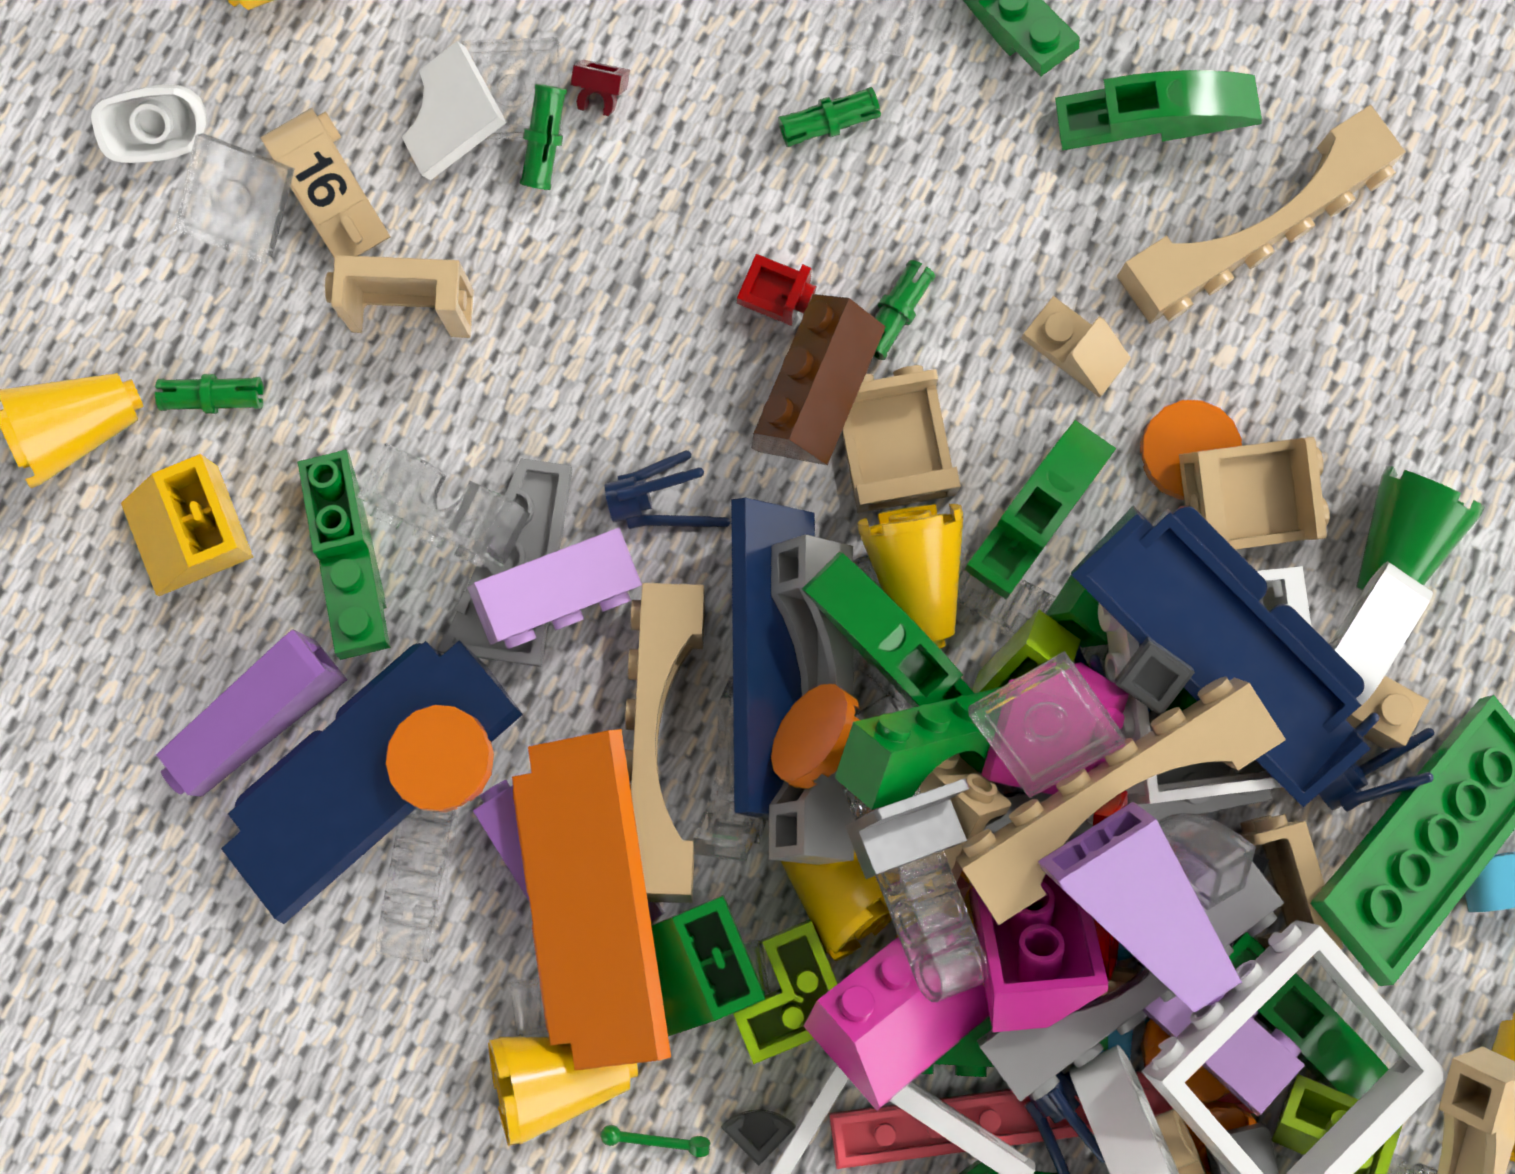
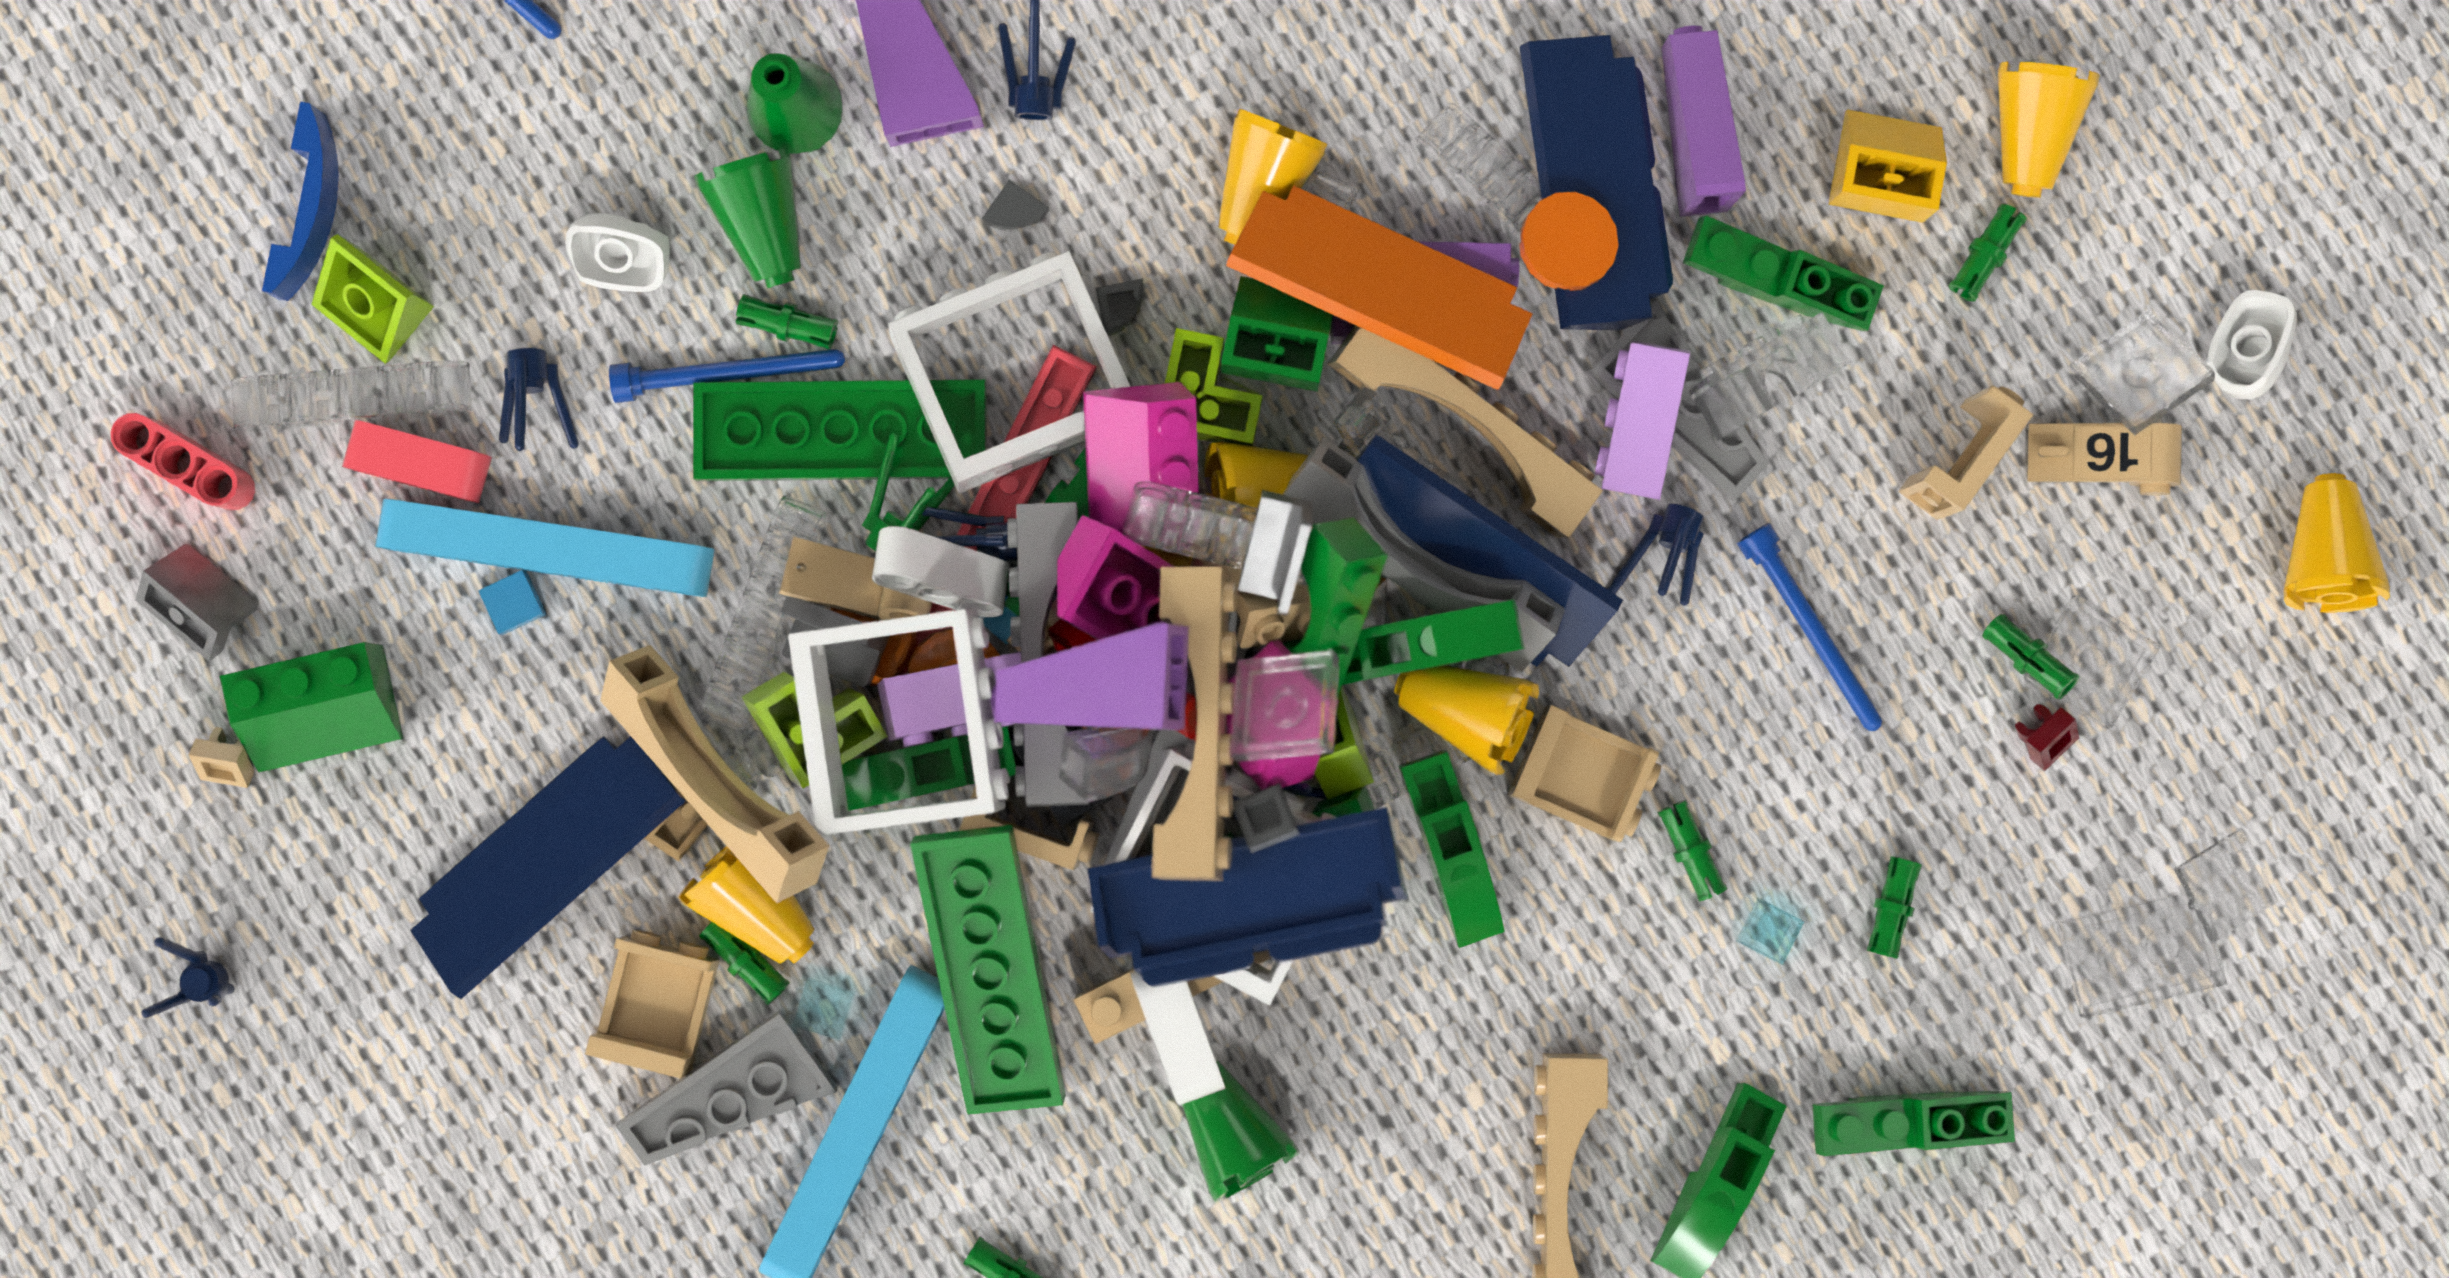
camera: 125 degrees right, 5 degrees up
white tile [402,41,507,181] -> none
green hinge [600,1125,711,1157] -> none
red bracket [737,254,817,326] -> none
reddish brown slope [751,294,886,465] -> none
orange tile [771,684,860,789] -> none
tan slope [1021,296,1131,398] -> none
orange tile [1140,400,1242,500] -> none
tan panel [1179,437,1330,550] -> none
dark blue plant [1319,713,1435,812] -> none
none -> blue piece [1736,523,1882,731]
none -> clear light blue tile [1736,898,1805,965]

